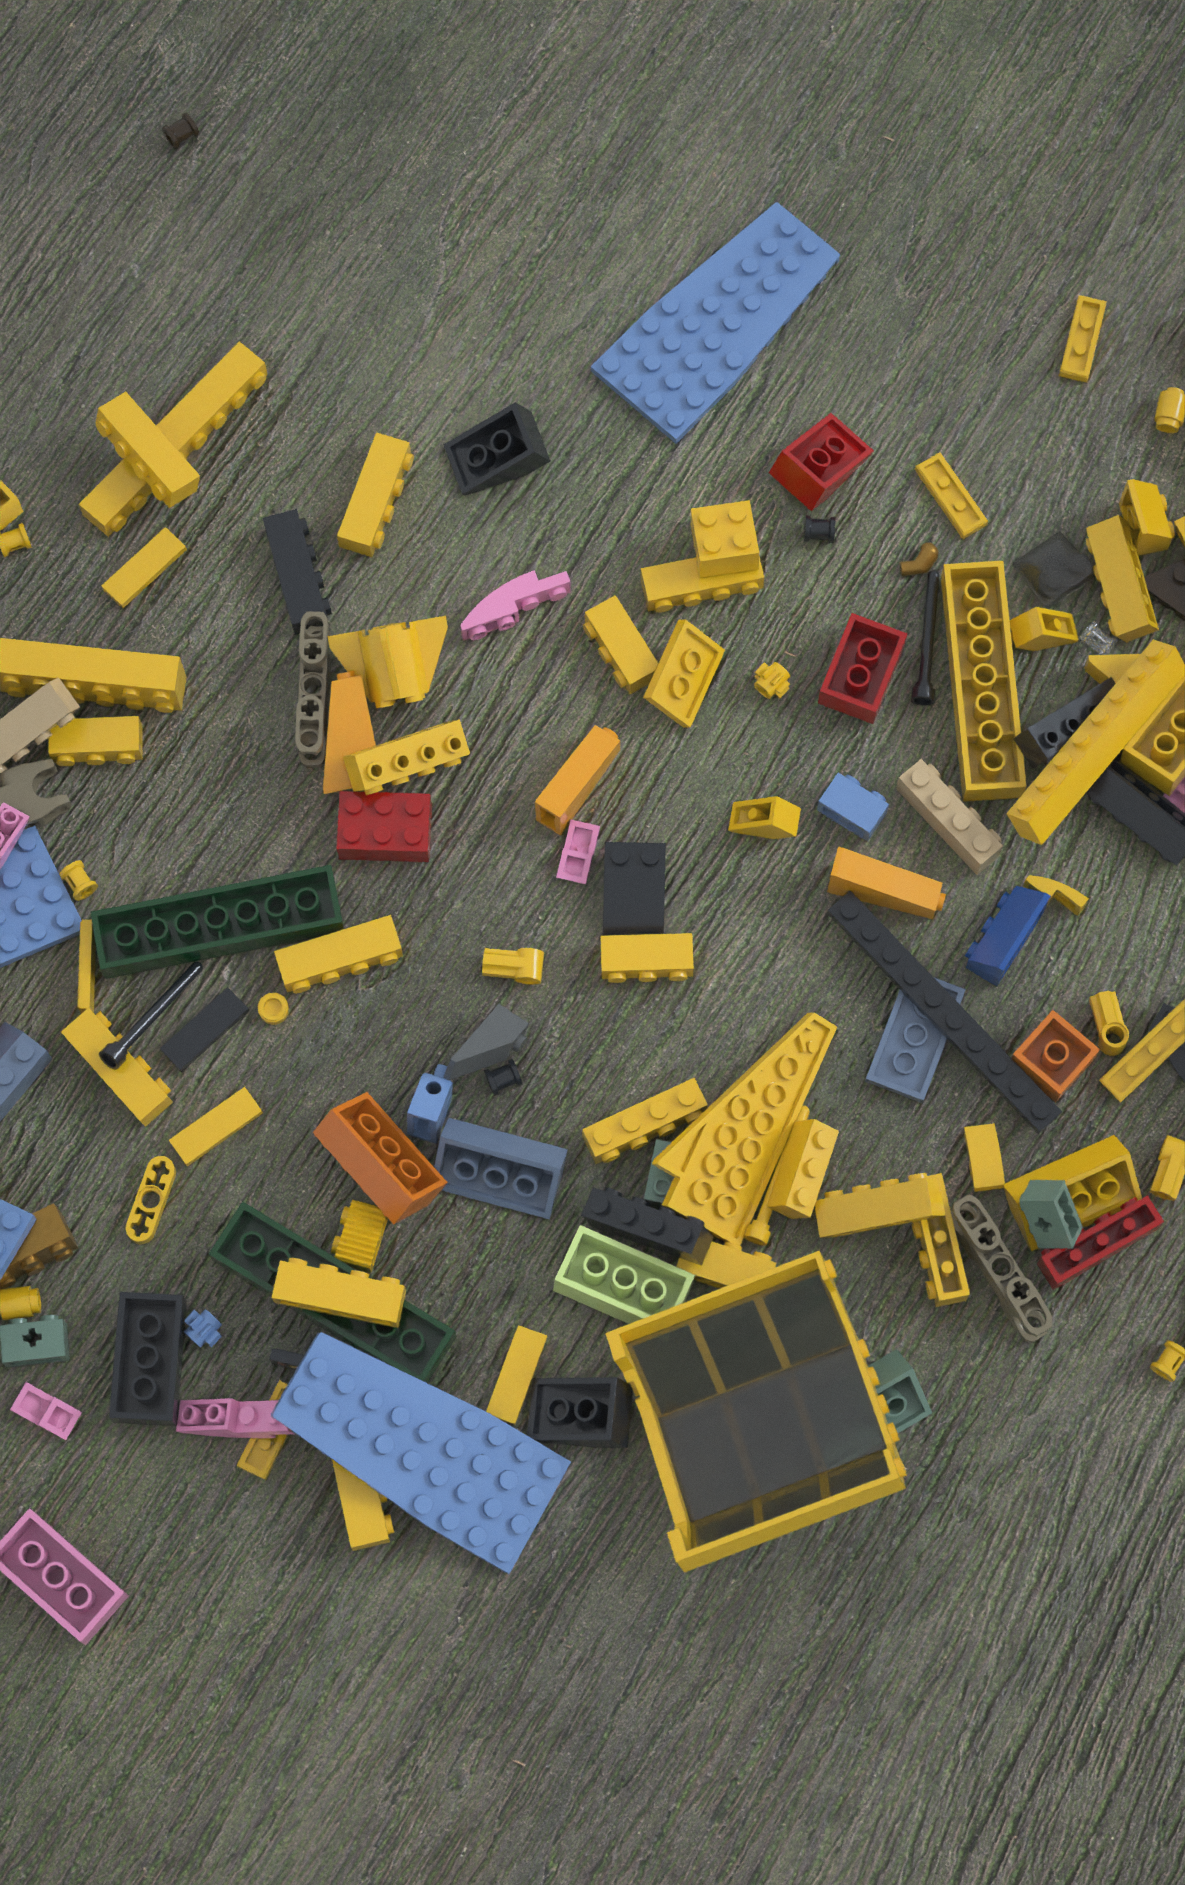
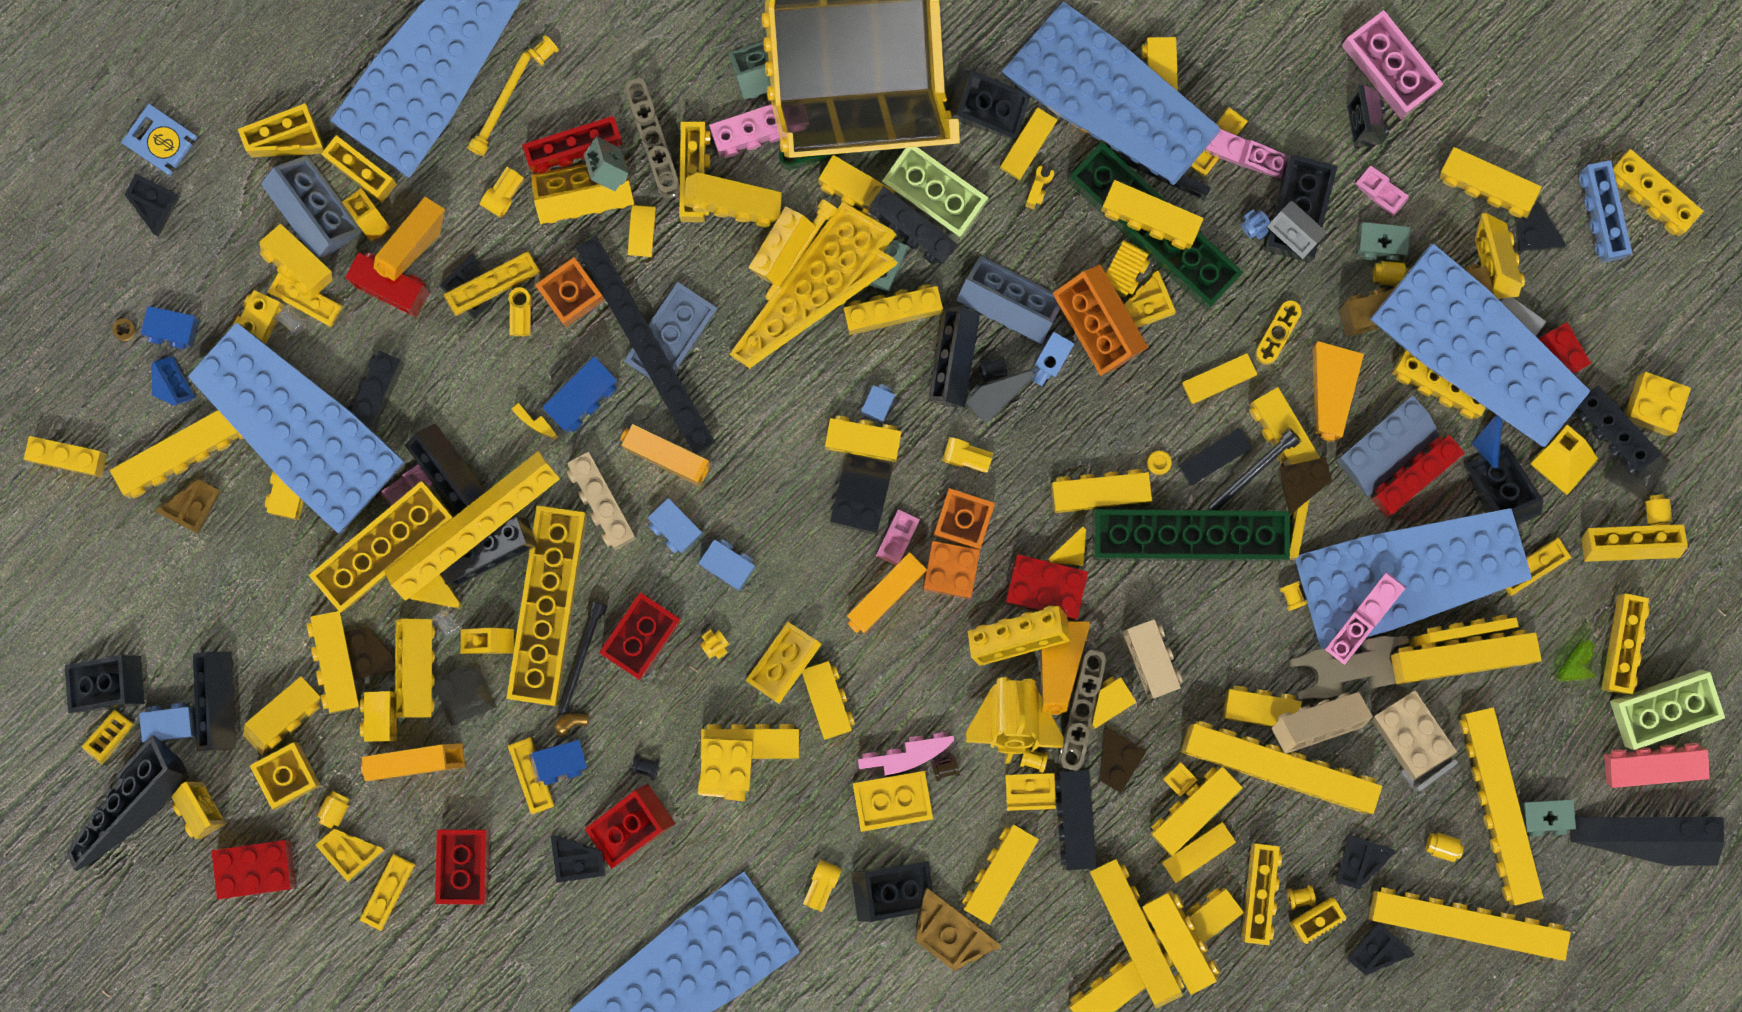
camera: 175 degrees left, 10 degrees up
yellow slope [728,796,801,839] -> none
none -> yellow wing [315,829,384,882]
none -> light orange slope [361,743,465,781]
none -> red brick [435,829,490,905]
none -> blue brick [529,740,587,786]
none -> black wing [551,835,606,883]
none -> medium blue brick [698,539,756,592]
none -> bright pink brick [709,95,809,158]
none -> yellow piece [803,859,843,912]
none -> yellow plate [853,771,933,832]
none -> medium blue brick [861,384,895,424]
none -> pearl gold wing [915,888,1002,971]
none -> orange brick [923,541,980,600]
none -> black brick [928,307,980,407]
none -> dark brown bush [931,755,960,782]
none -> orange brick [933,488,995,550]
none -> yellow plate [1005,773,1056,811]
none -> yellow bush [1020,748,1049,773]
none -> yellow plate [1025,166,1054,210]
none -> yellow slope [1047,527,1086,566]
none -> yellow slope [1090,676,1136,729]
none -> yellow brick [1090,859,1184,1009]
none -> dark brown wing [1099,727,1146,794]
none -> tan brick [1122,619,1182,700]
none -> yellow wing [1124,271,1176,328]
none -> yellow brick [1150,766,1243,856]
none -> yellow plate [1163,762,1197,797]
none -> yellow brick [1241,843,1282,945]
none -> light grey panel [1267,201,1327,259]
none -> dark brown wing [1277,457,1332,514]
none -> light orange slope [1312,341,1364,442]
none -> black slope [1346,84,1389,149]

